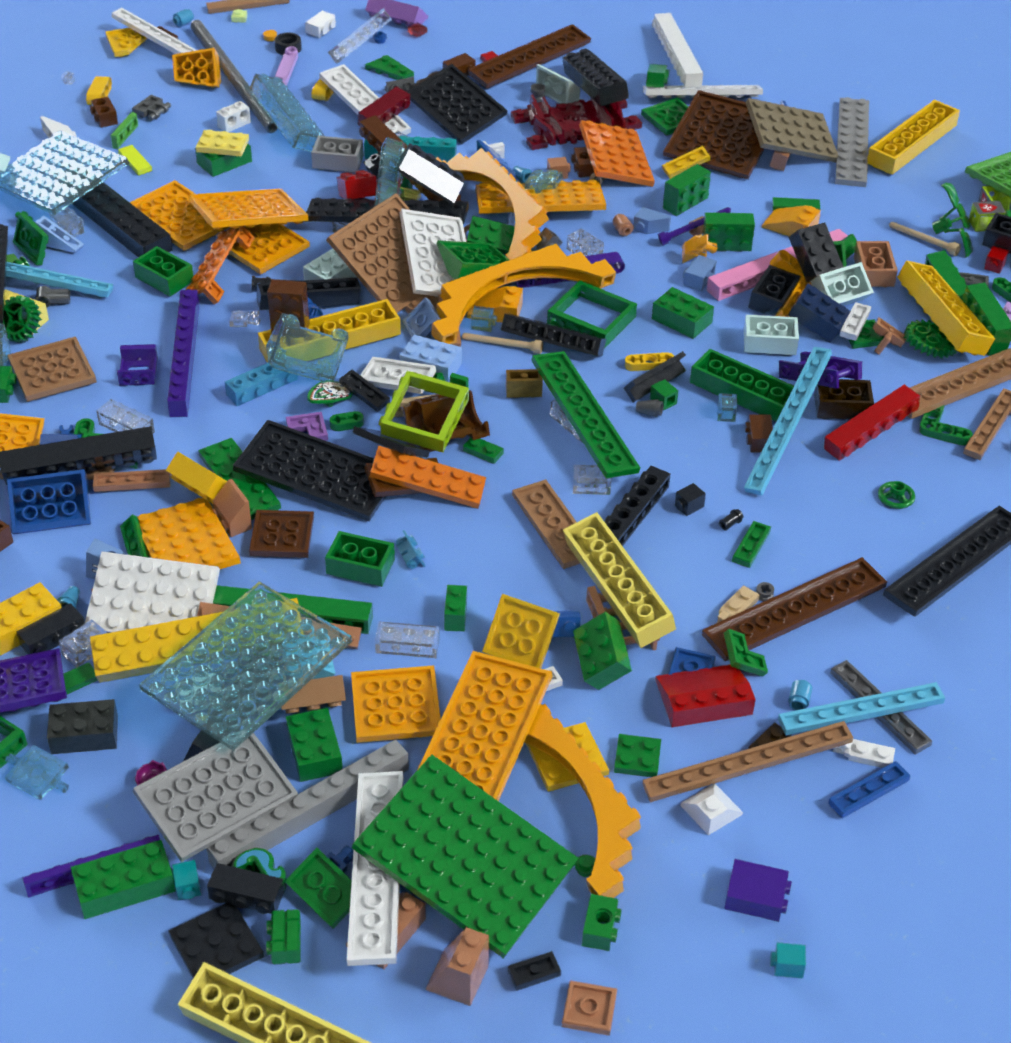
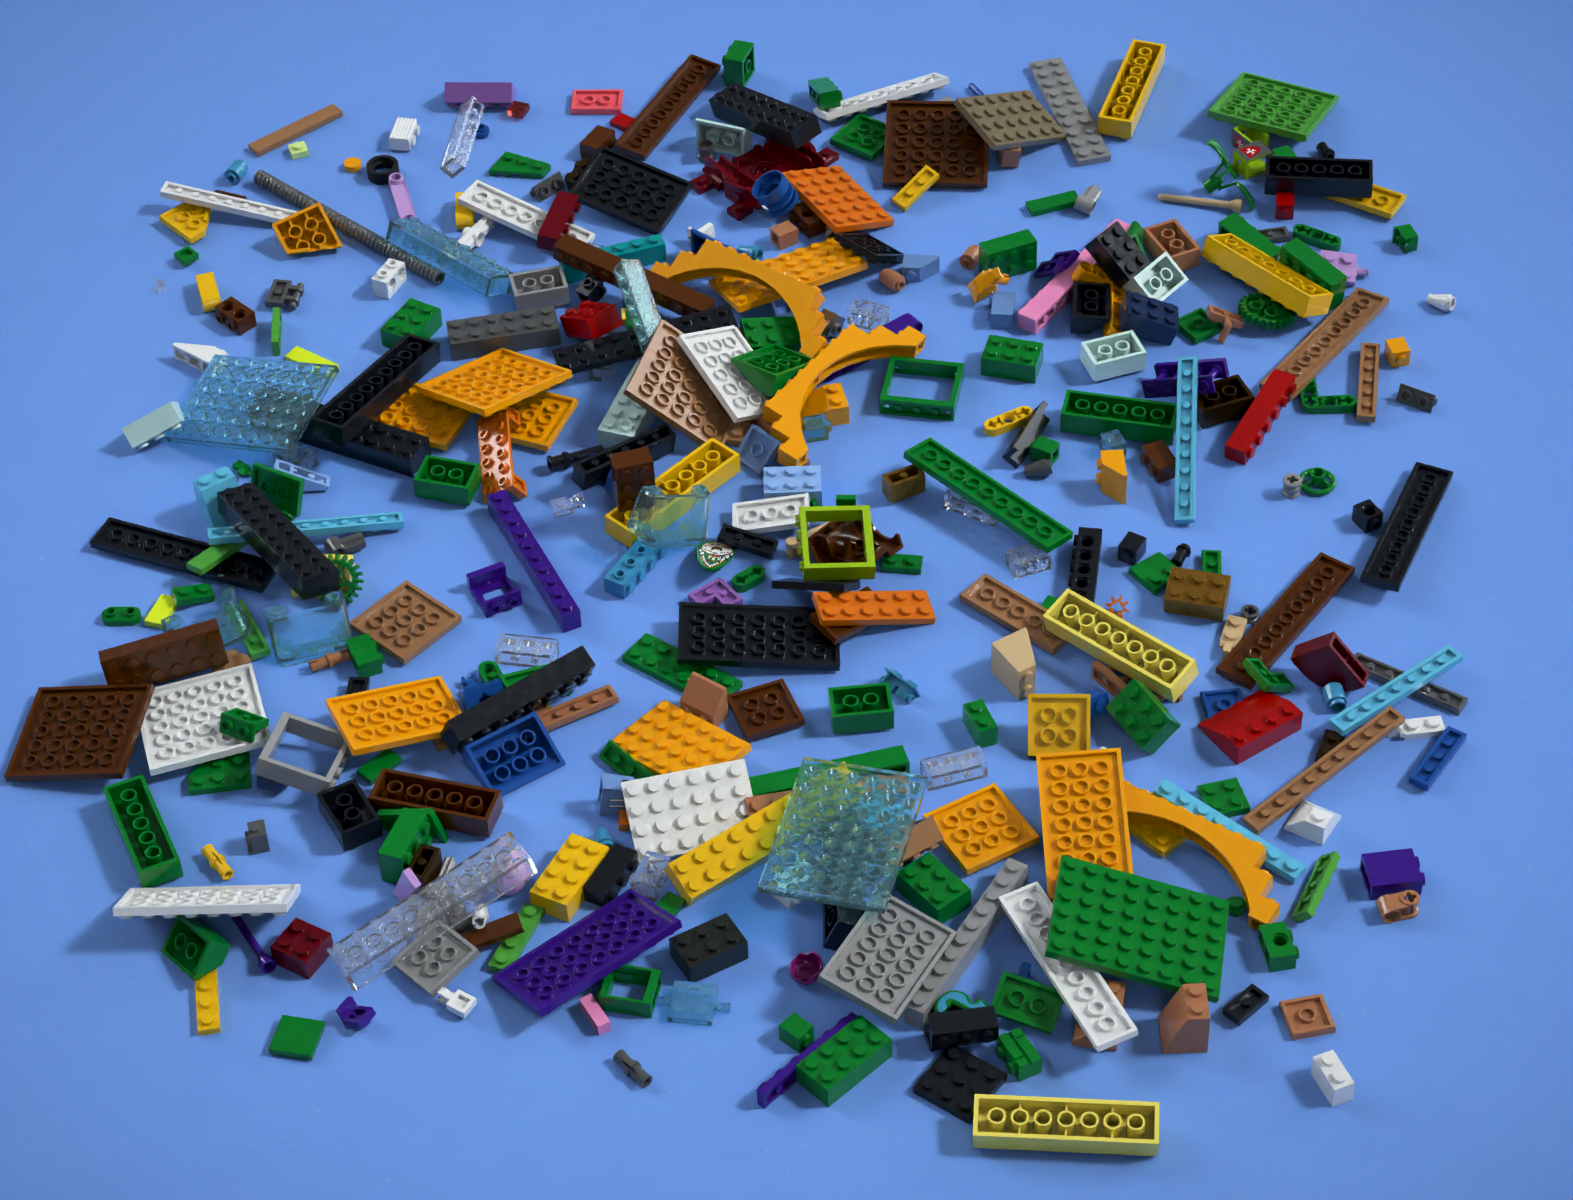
camera: 20 degrees left, 0 degrees up
yellow brick [165,451,227,504] -> none
teal brick [172,860,201,900] -> none
light yellow plate [196,130,249,156] -> none
slope [398,143,464,205] -> none
tan piece [462,333,543,354] -> none
black brick [501,314,606,356] -> none
clear light blue plate [525,169,563,193] -> none
white brick [652,13,703,87] -> none
dark purple piece [658,207,731,246] -> none
green brick [663,164,711,216] -> none
light orange slope [762,205,821,236] -> none
teal brick [770,942,806,979] -> none
white plate [840,302,871,341] -> none
none -> green plate [174,246,199,266]
none -> black brick [310,333,440,447]
none -> dark grey brick [446,305,561,361]
none -> white piece [452,216,494,258]
none -> coral tile [570,89,624,115]
none -> green brick [722,40,755,87]
none -> blue wheel [752,170,799,218]
none -> green brick [778,1012,814,1053]
none -> black plate [834,233,904,264]
none -> tan slope [991,628,1036,701]
none -> dark purple slope [1033,249,1080,278]
none -> light grey piece [1073,185,1102,216]
none -> light orange slope [1096,450,1127,504]
none -> orange gear [1105,595,1129,619]
none -> green plate [1129,551,1177,595]
none -> medium azure plate [1152,779,1307,884]
none -> pearl gold brick [1164,566,1231,622]
none -> light grey bush [1282,473,1302,499]
none -> dark red brick [1290,631,1370,692]
none -> bright green plate [1291,851,1341,922]
none -> black brick [1352,499,1383,533]
none -> nougat piece [1376,890,1420,924]

